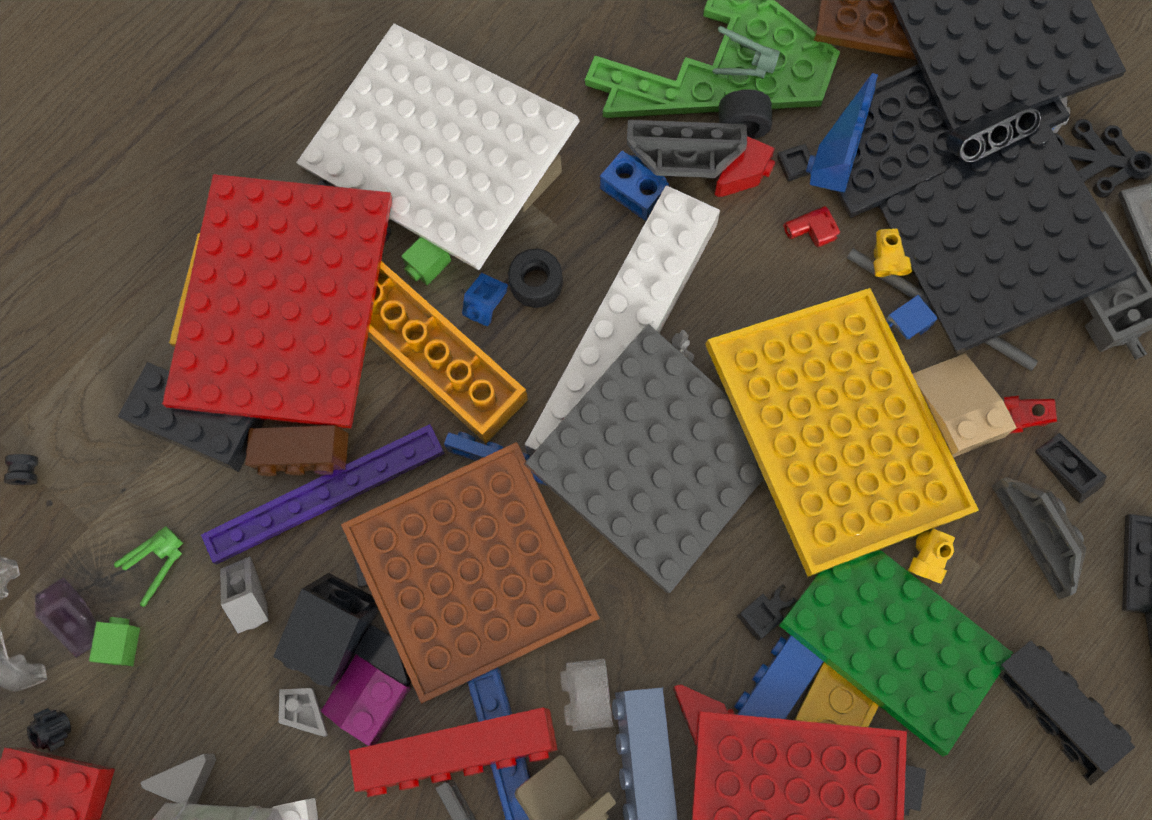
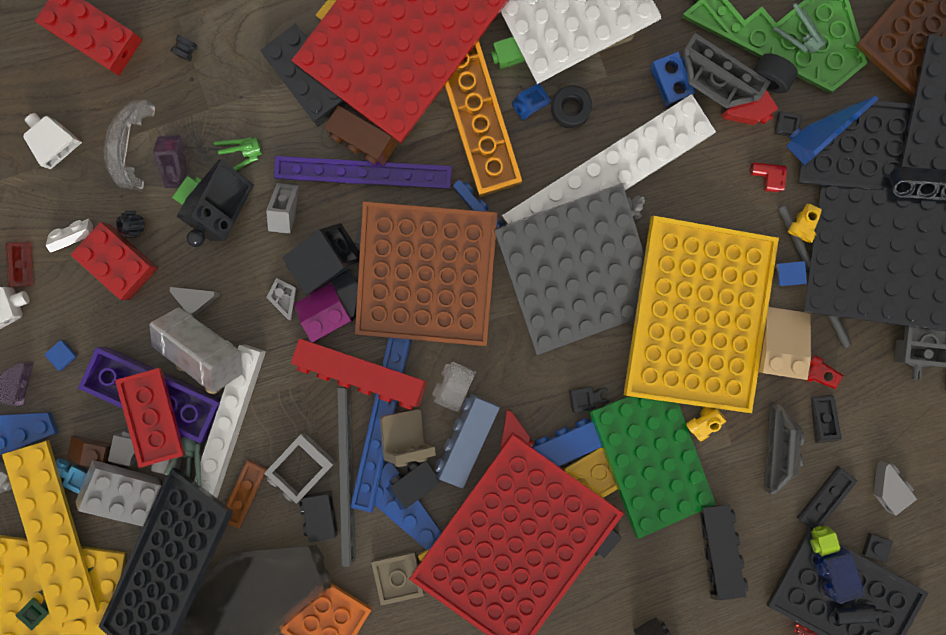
camera: 25 degrees right, 15 degrees up
none -> black slope [176,159,254,247]

